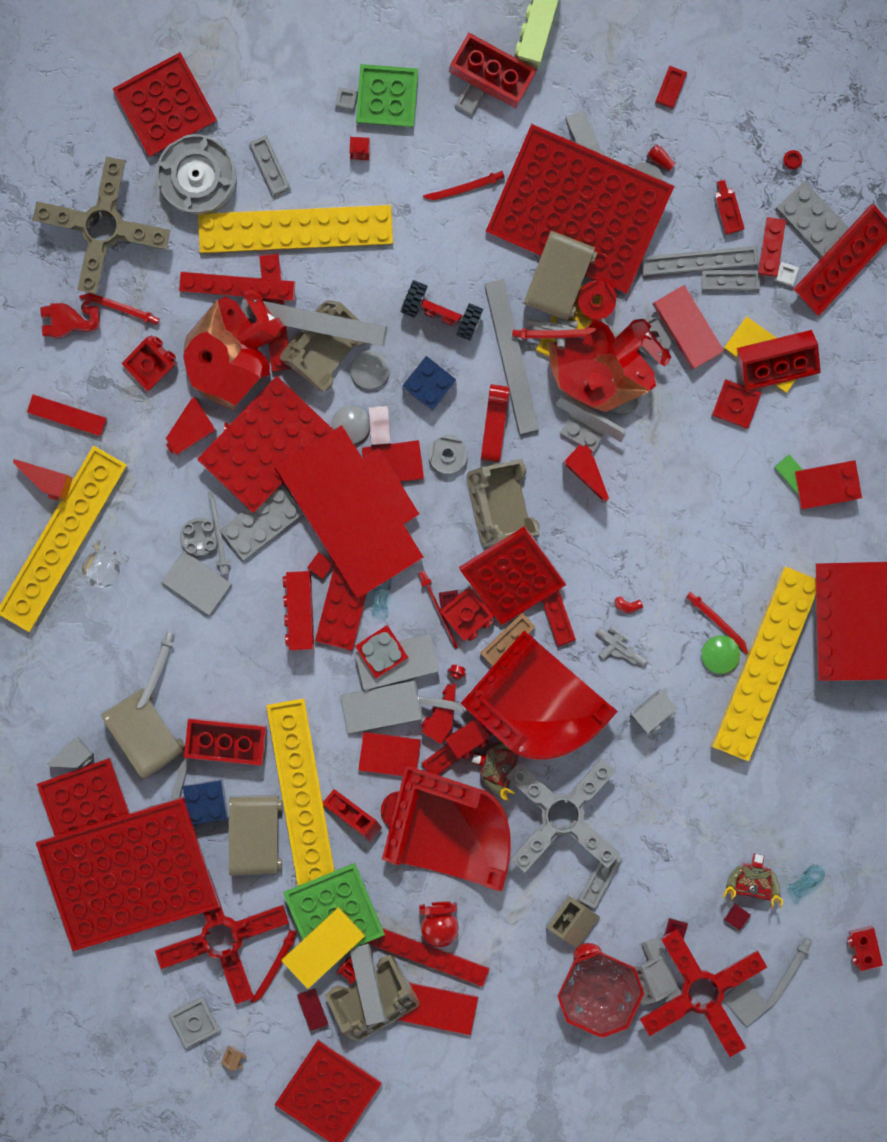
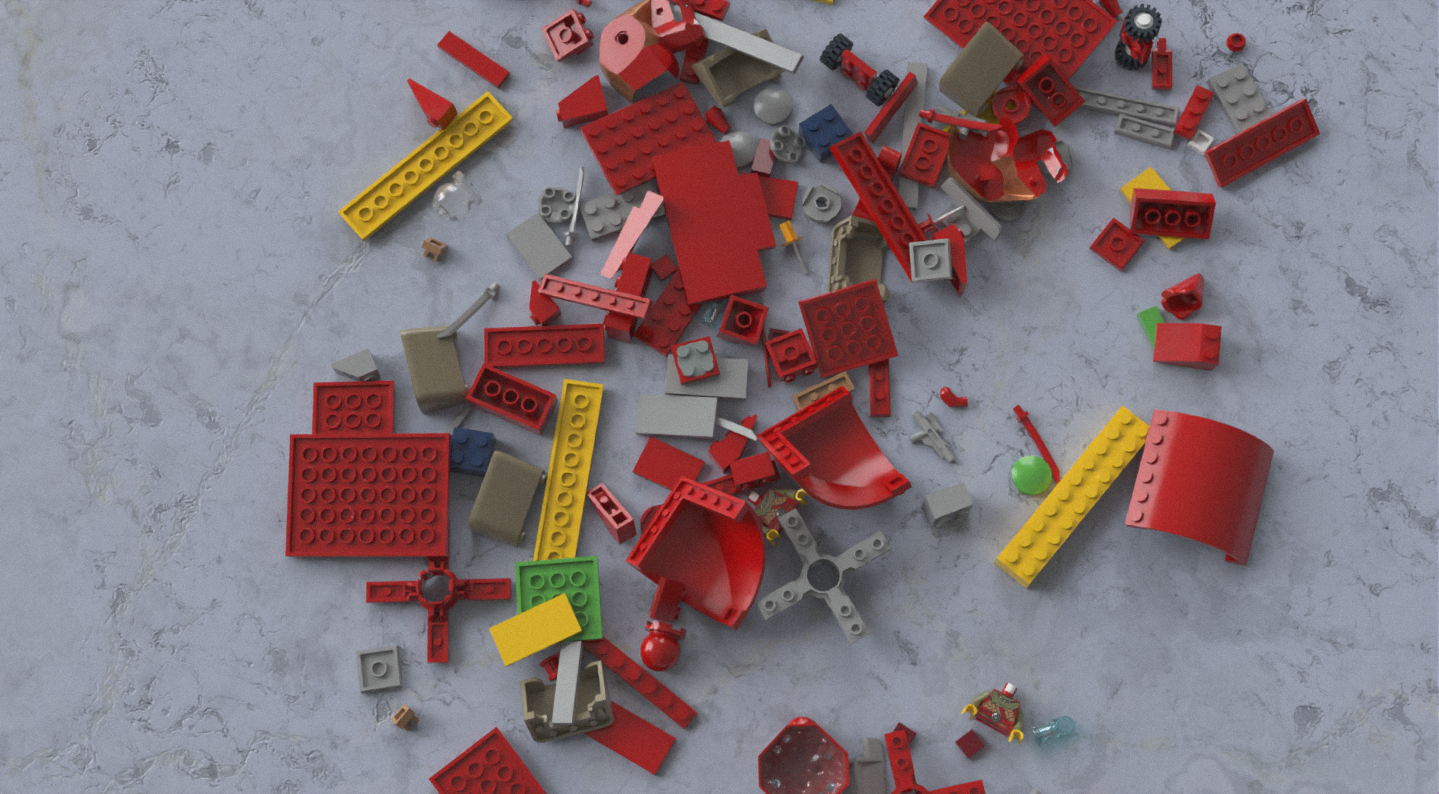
camera: 20 degrees right, 15 degrees down
red sword [250,929,297,1003] -> none
dark red tile [297,988,329,1031] -> none
red plate [447,664,466,680] -> none
dark tan slope [546,894,600,948] -> none
light grey tile [578,856,622,909] -> none
tile [652,285,724,370] -> none
none -> medium nougat tile [422,237,449,262]
none -> red plate [484,323,605,368]
none -> red slope [529,280,562,326]
none -> plate [538,274,653,321]
none -> wedge [600,191,664,279]
none -> red slope [648,576,687,623]
none -> red cone [704,105,732,135]
none -> red slope [716,295,769,346]
none -> light grey dish [770,125,806,164]
none -> light orange piece [779,220,808,274]
none -> red plate [830,131,928,283]
none -> red tile [864,72,918,144]
none -> red tile [898,122,950,189]
none -> light grey tile [909,238,953,283]
none -> piece [918,205,965,234]
none -> red slope [1015,54,1085,127]
none -> black plate [1115,4,1162,71]
none -> red hat [1161,273,1204,320]

